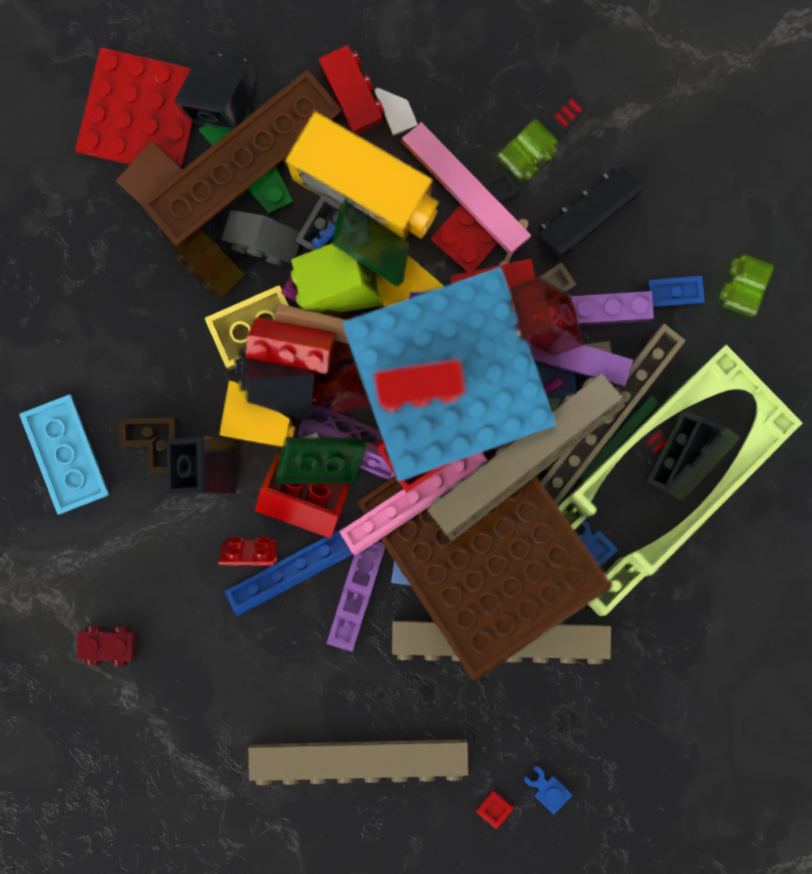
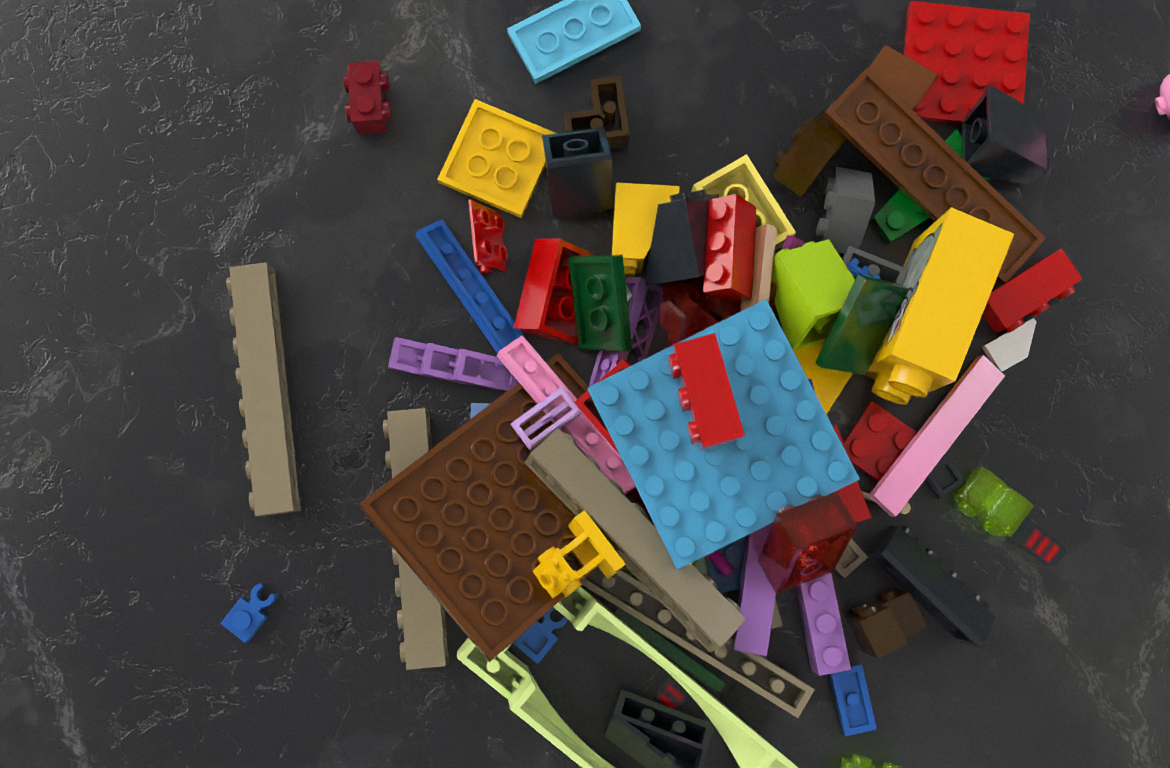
camera: 85 degrees right, 5 degrees down
red tile [475,790,514,829] -> none
none -> yellow plate [437,99,557,218]
none -> lavender tile [511,386,582,451]
none -> yellow tile [533,510,625,598]
none -> dark brown brick [845,587,928,659]

